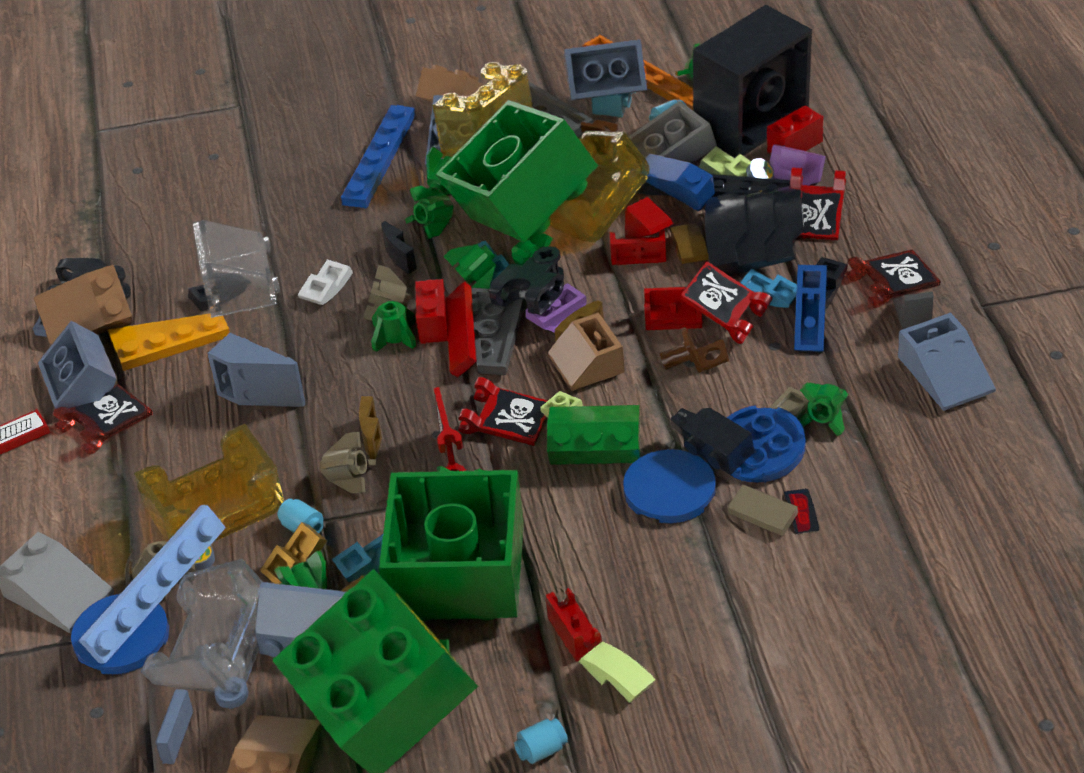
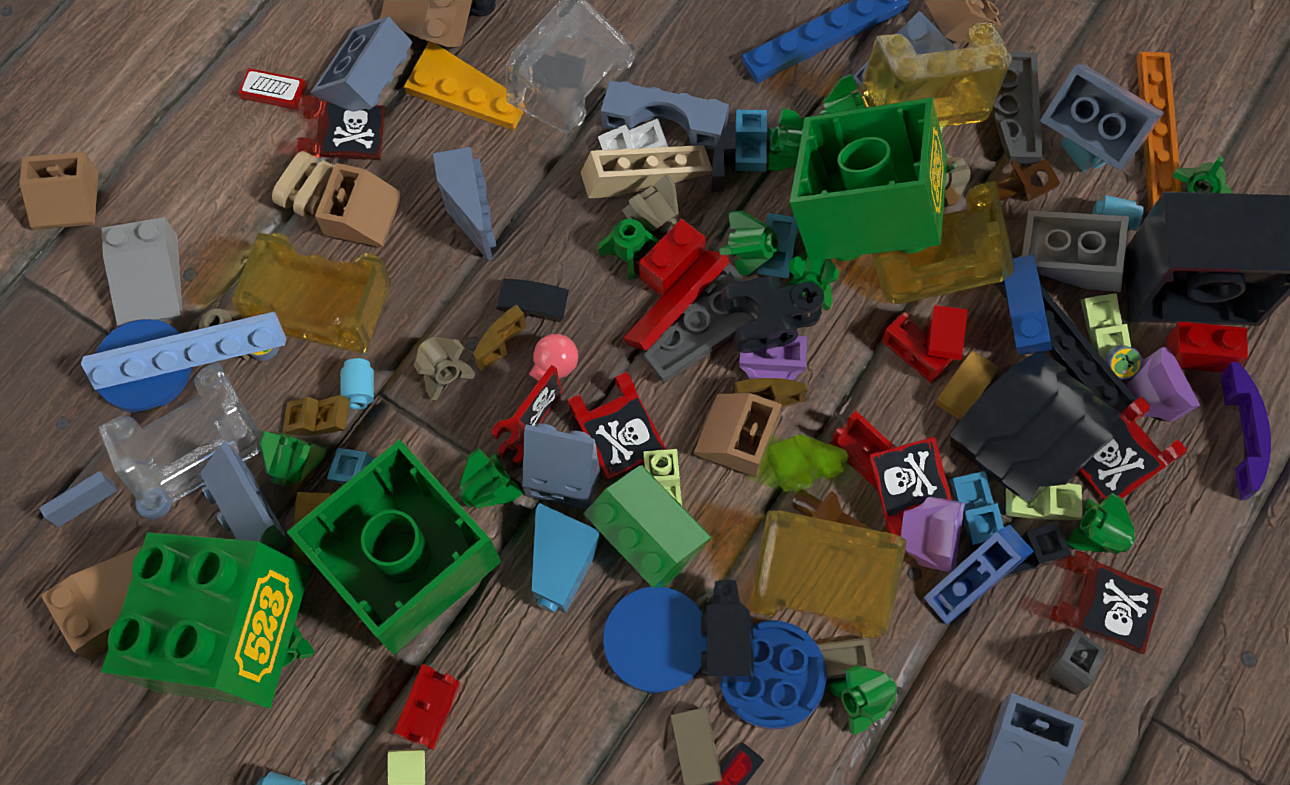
camera: 45 degrees right, 25 degrees up
none -> tan brick [272,151,335,219]
none -> medium nougat slope [315,163,402,248]
none -> black slope [496,278,569,323]
none -> sand blue slope [522,423,601,510]
none -> coral piece [529,334,578,381]
none -> dark azure slope [532,503,602,613]
none -> tan slope [581,145,712,198]
none -> sand blue arch [601,80,729,150]
none -> dark azure slope [735,110,767,172]
none -> clear yellow windscreen [748,511,907,639]
none -> clear neon green slope [767,434,848,493]
none -> medium lavender slope [899,496,965,572]
none -> yellowish green slope [1006,483,1082,520]
none -> green brick [1066,492,1135,555]
none -> dark purple slope [1220,362,1271,500]

